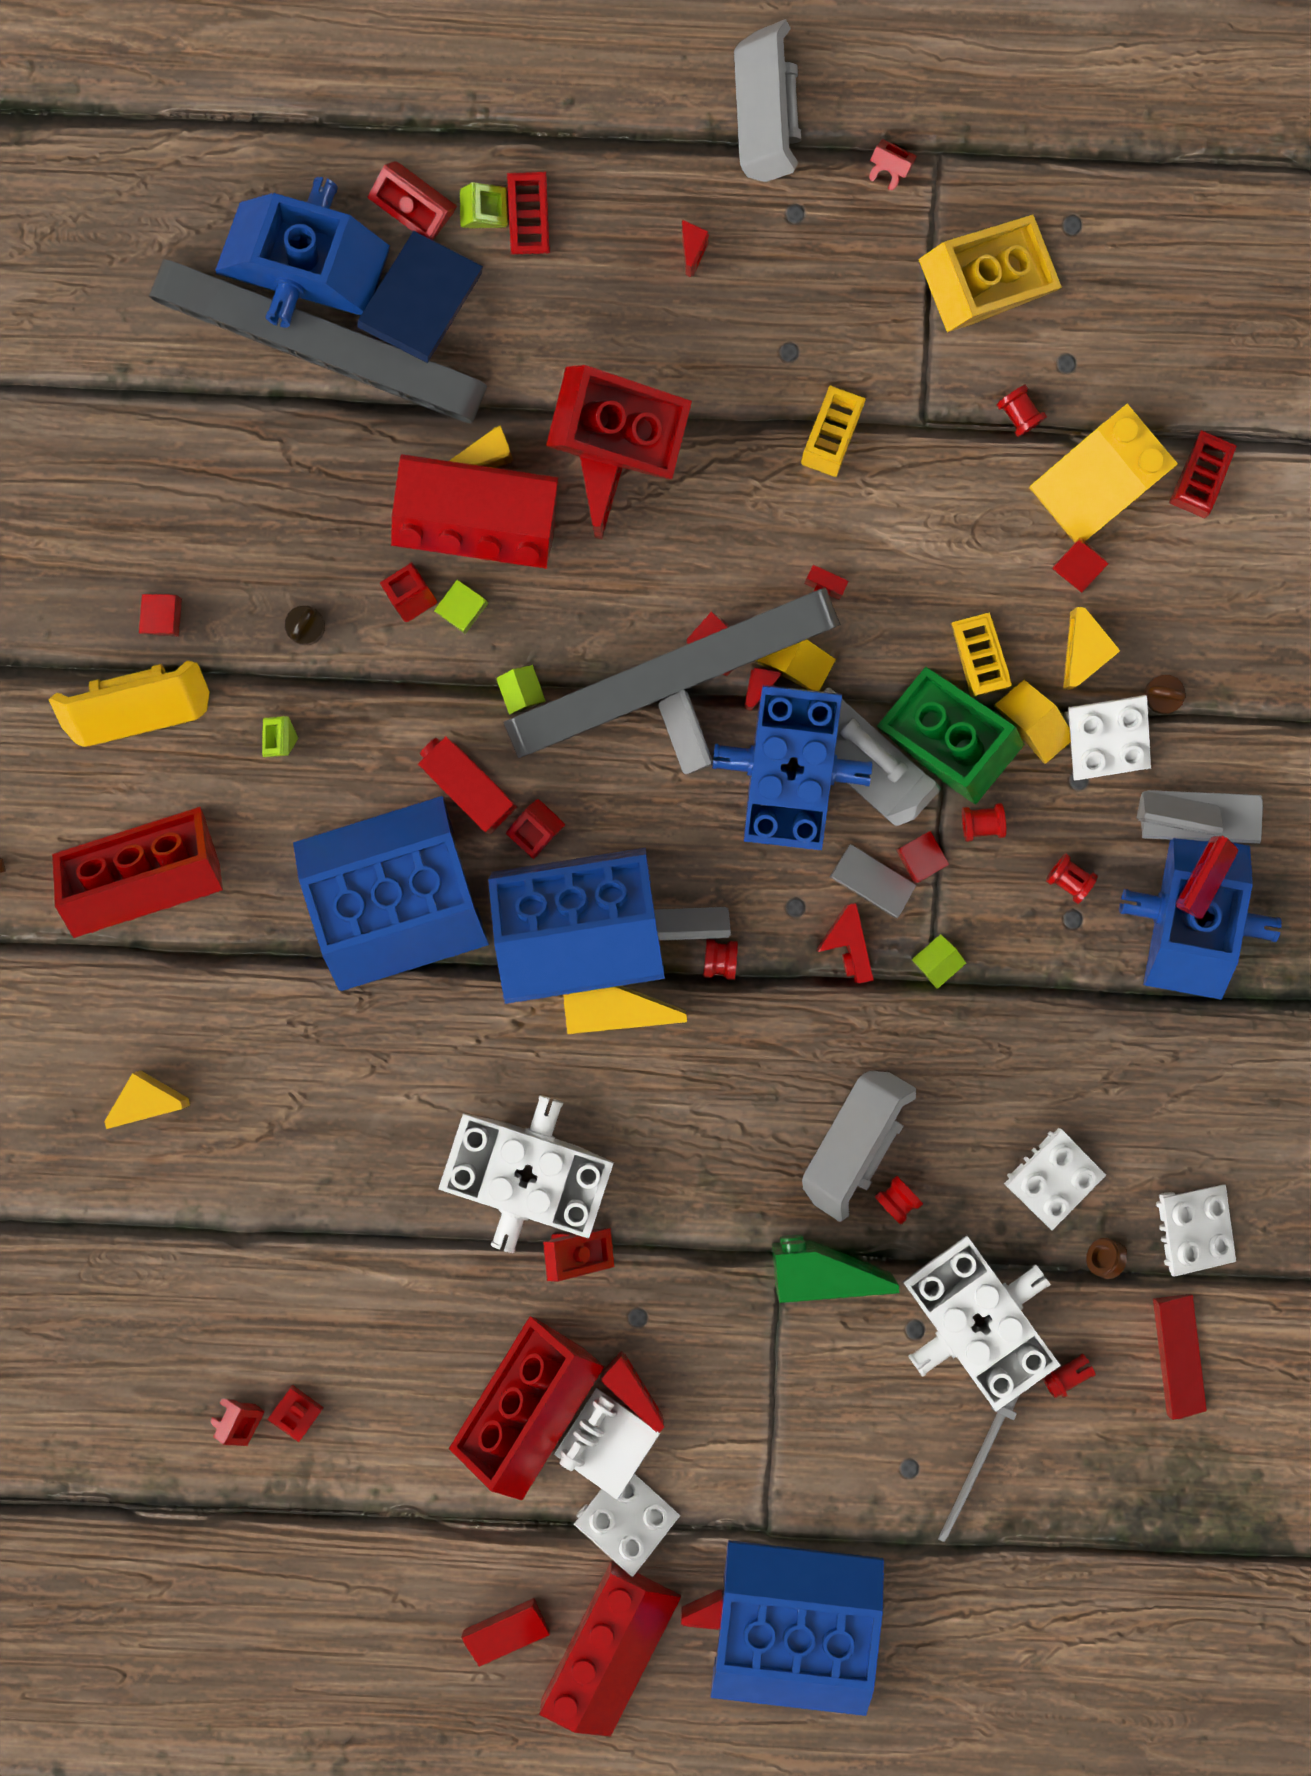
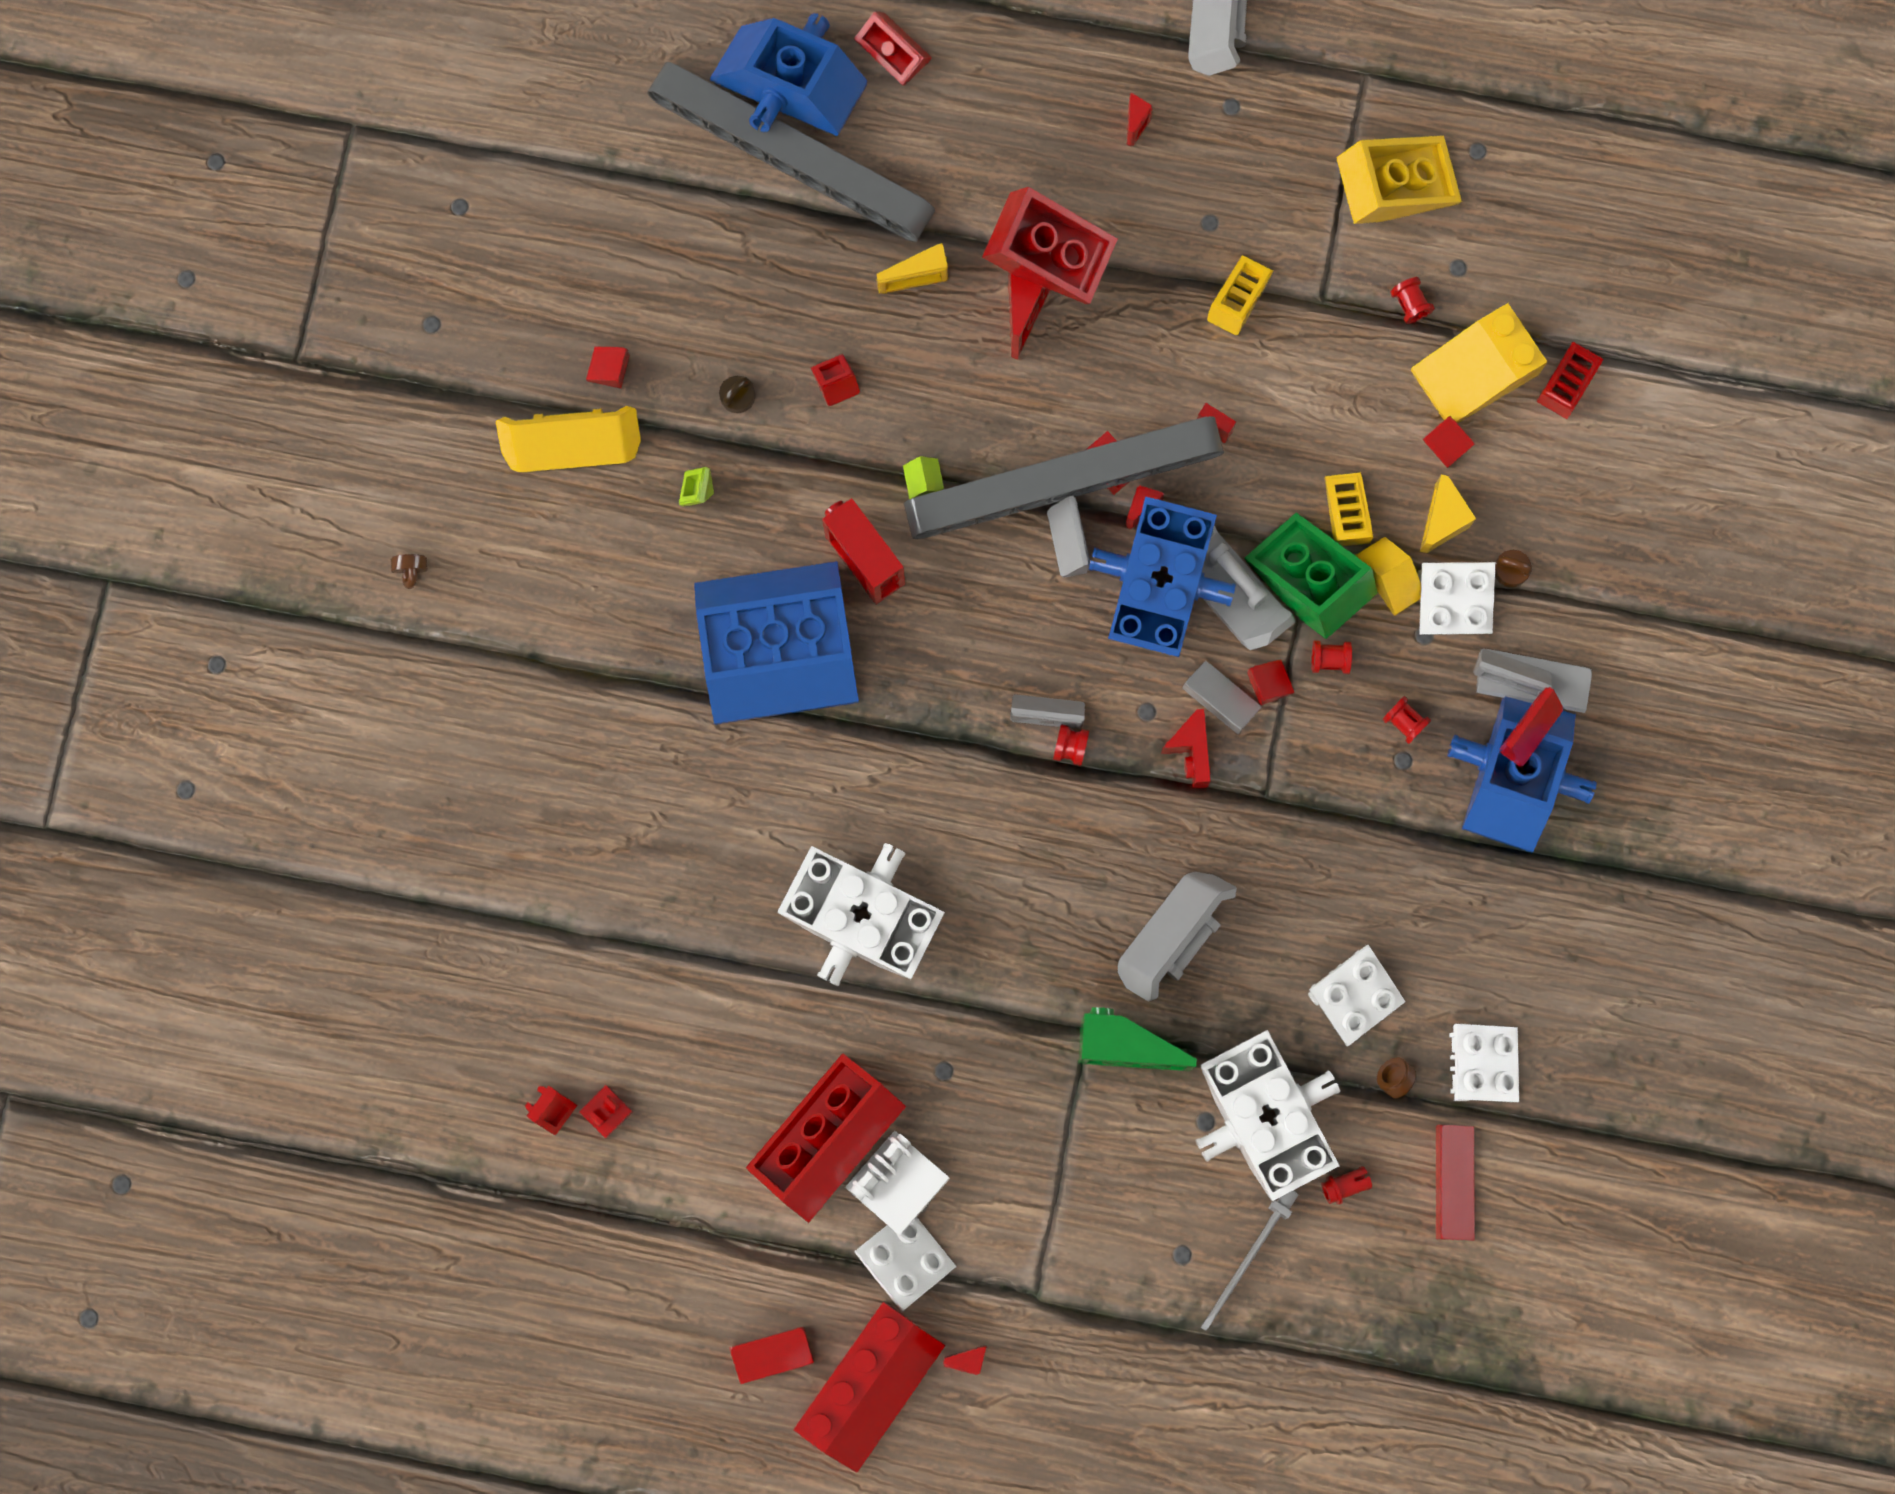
camera: 10 degrees right, 10 degrees down
red slope [52,807,223,938] -> none
yellow slope [104,1071,190,1129] -> none
dark blue tile [358,231,483,363] -> none
red slope [391,454,559,569] -> none
lime slope [434,580,489,635] -> none
lime slope [460,182,508,228] -> none
blue slope [488,847,665,1004] -> none
red slope [505,799,565,860] -> none
red slope [507,172,550,255] -> none
red slope [543,1228,615,1282] -> none
yellow slope [563,986,687,1034] -> none
red slope [601,1351,665,1433] -> none
blue slope [710,1540,884,1716] -> none
yellow slope [754,639,836,691] -> none
tile [869,139,917,191] -> none
red wheel [874,1175,923,1225] -> none
lime slope [911,934,967,989] -> none

